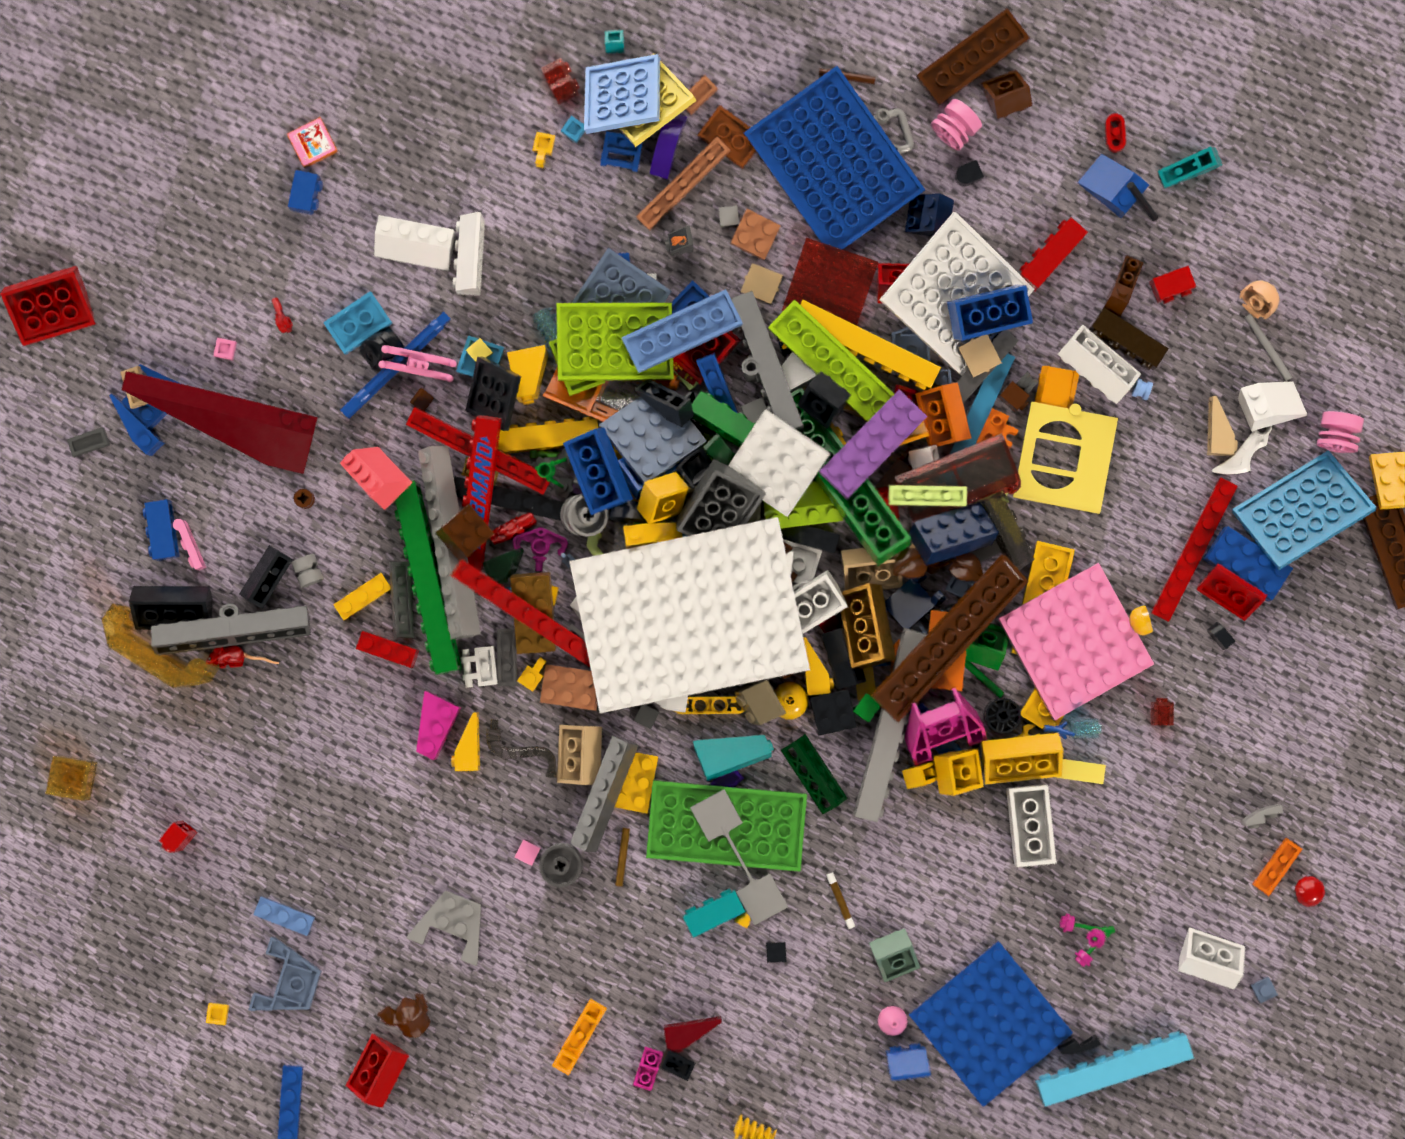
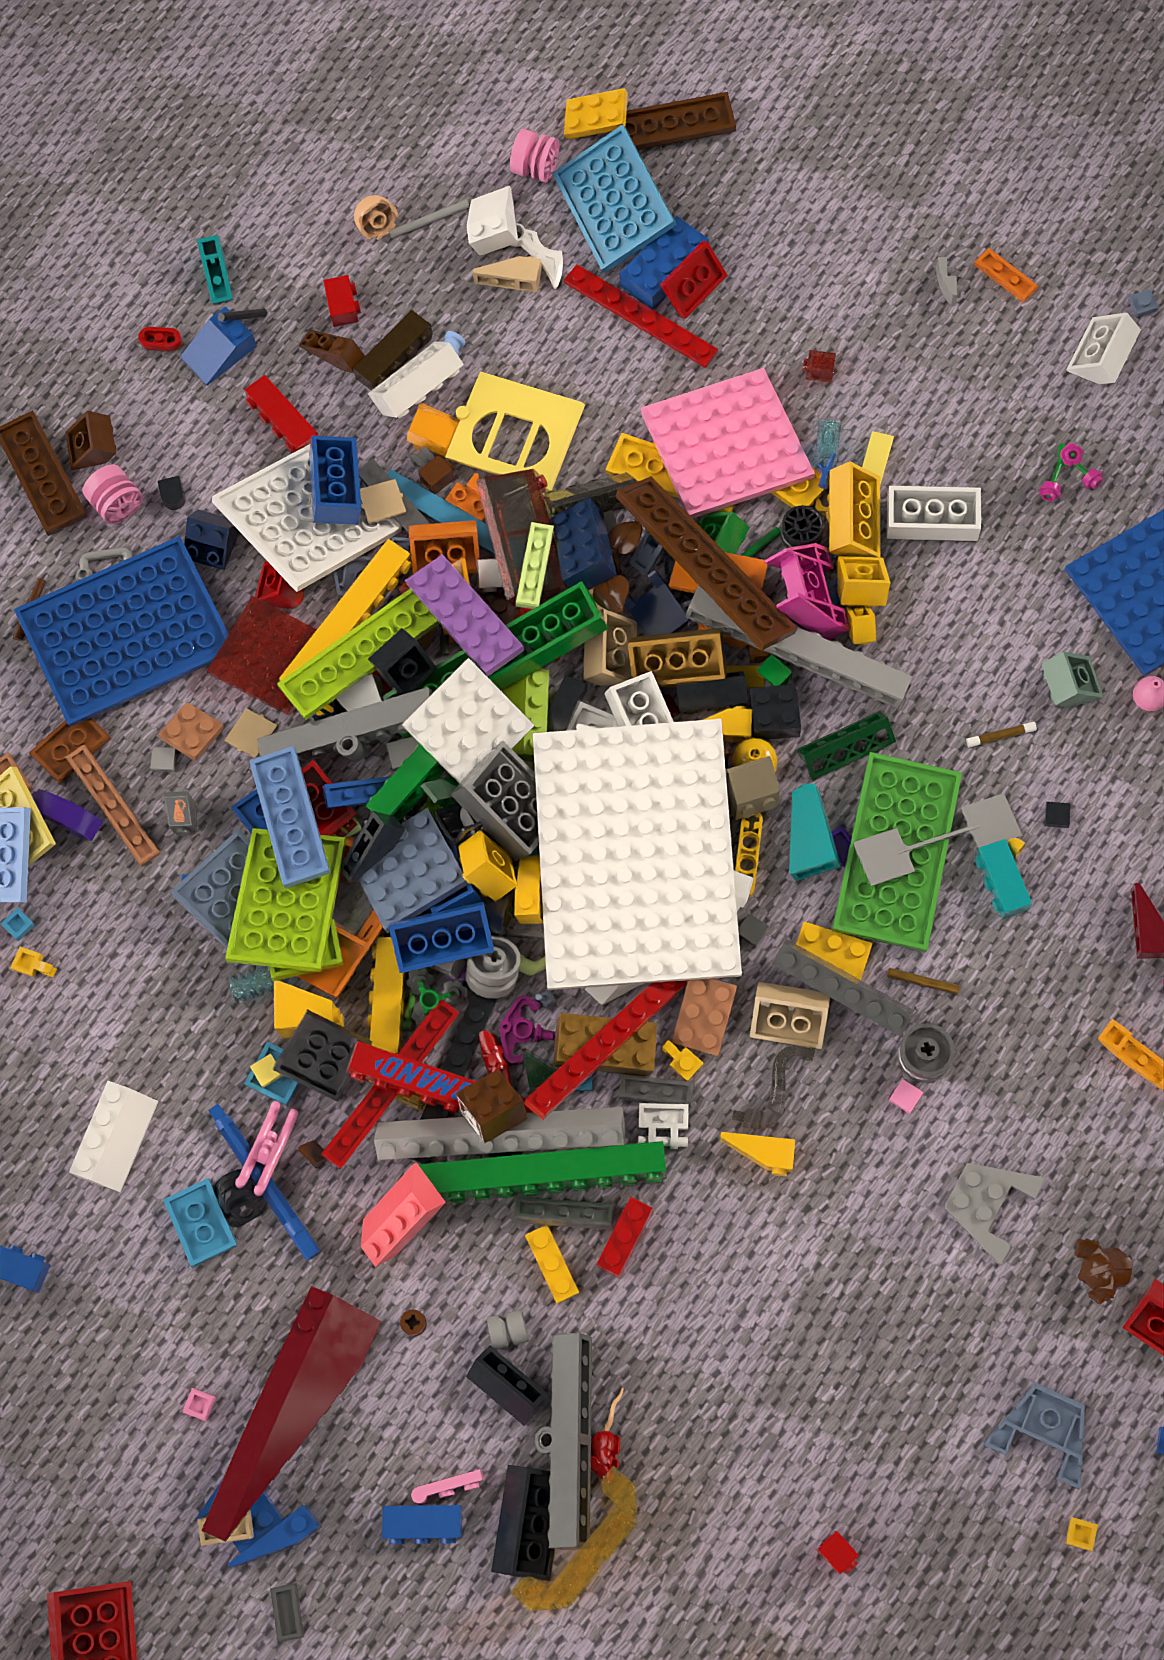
camera: 80 degrees left, 15 degrees down
medium blue plate [253,896,315,936] -> none
red plate [271,298,293,334] -> none
dark pink wedge [416,691,462,760] -> none
white slope [453,212,485,295] -> none
blue plate [600,131,643,172] -> none
yellow hair [1129,606,1153,636] -> none
black piece [1207,622,1236,650] -> none
red hair [1294,876,1325,907] -> none

